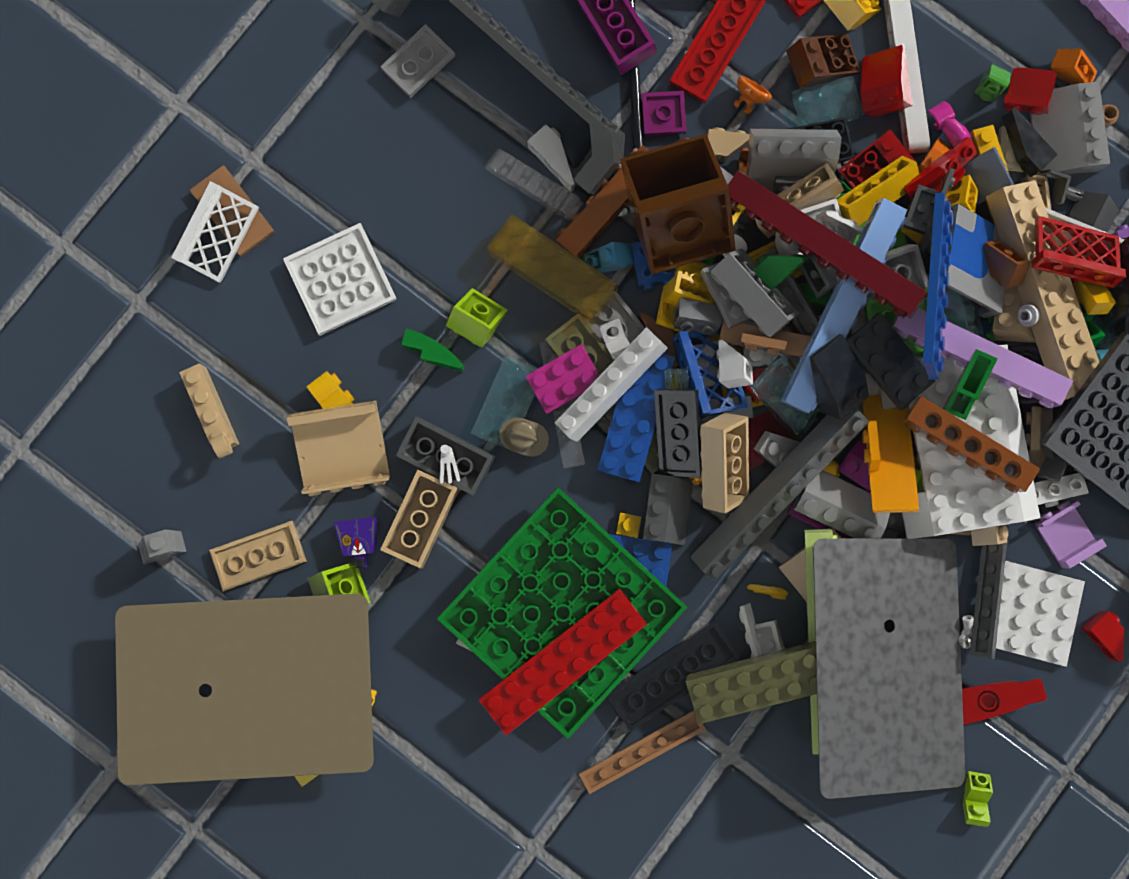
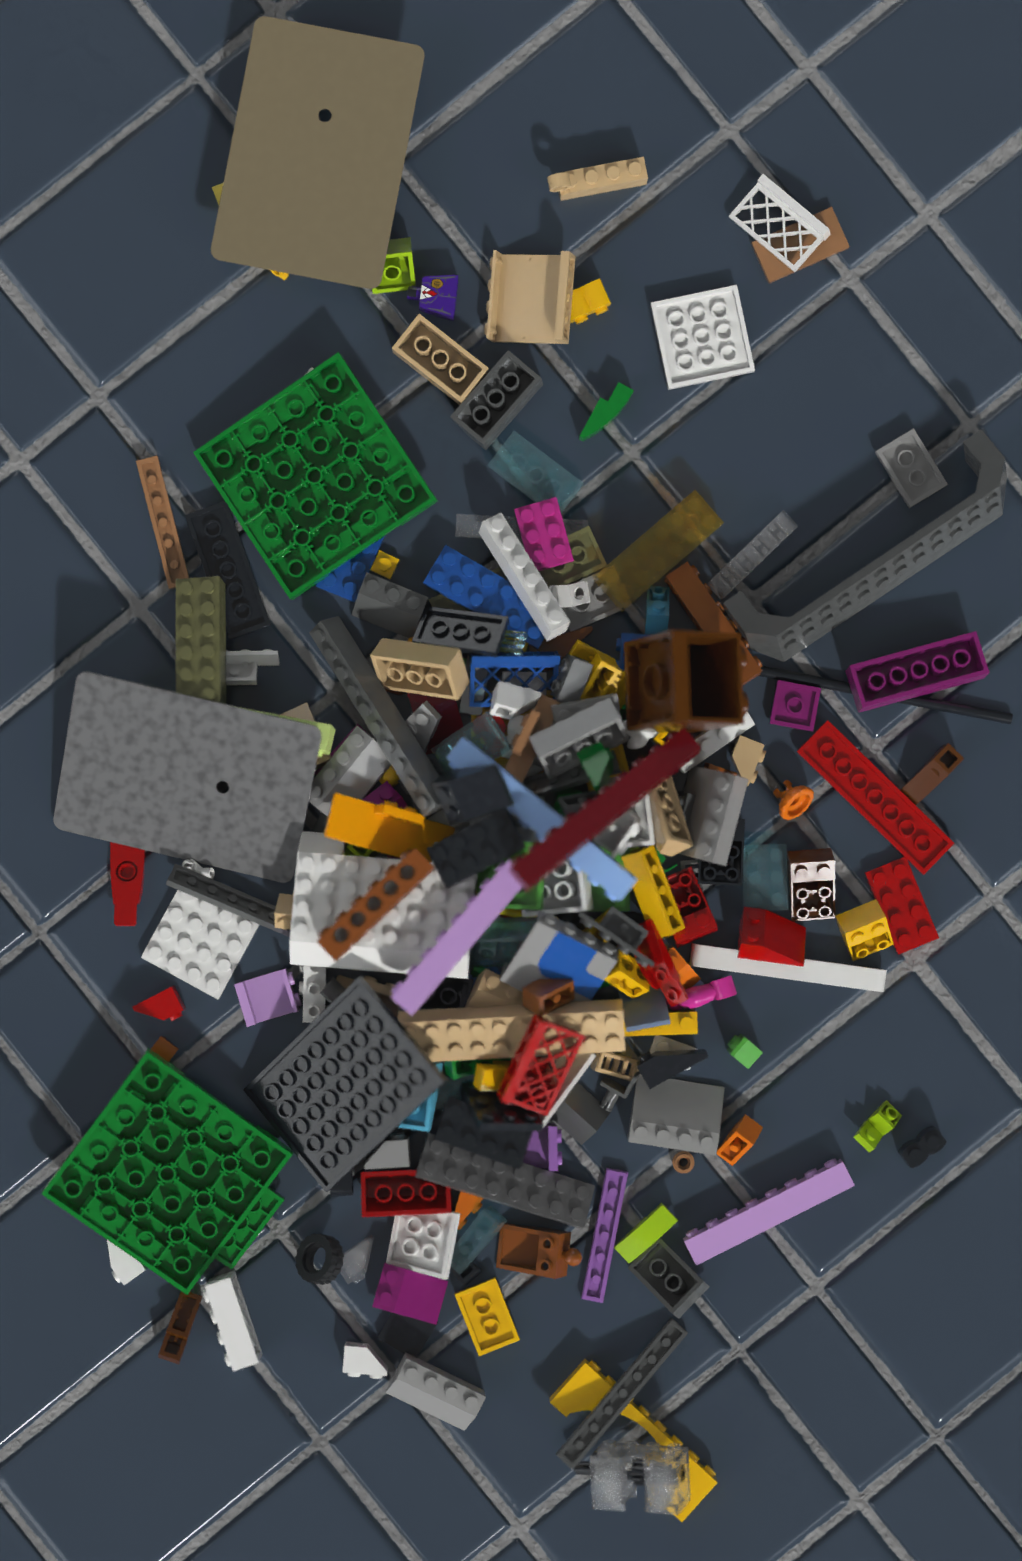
camera: 110 degrees right, 5 degrees up
light grey slope [138,529,187,565] -> none
tan tile [209,521,307,591] -> none
white piece [440,445,460,484] -> none
lime slope [446,288,508,348] -> none
red plate [479,588,647,735] -> none
dark tan piece [499,417,549,457] -> none
white slope [527,124,574,192] -> none
yellow piece [747,584,788,600] -> none
blue plate [923,193,954,380] -> none
green slope [943,349,998,420] -> none
lime slope [963,771,993,827] -> none
red bracket [1004,67,1056,115] -> none
white plate [1018,304,1040,327] -> none

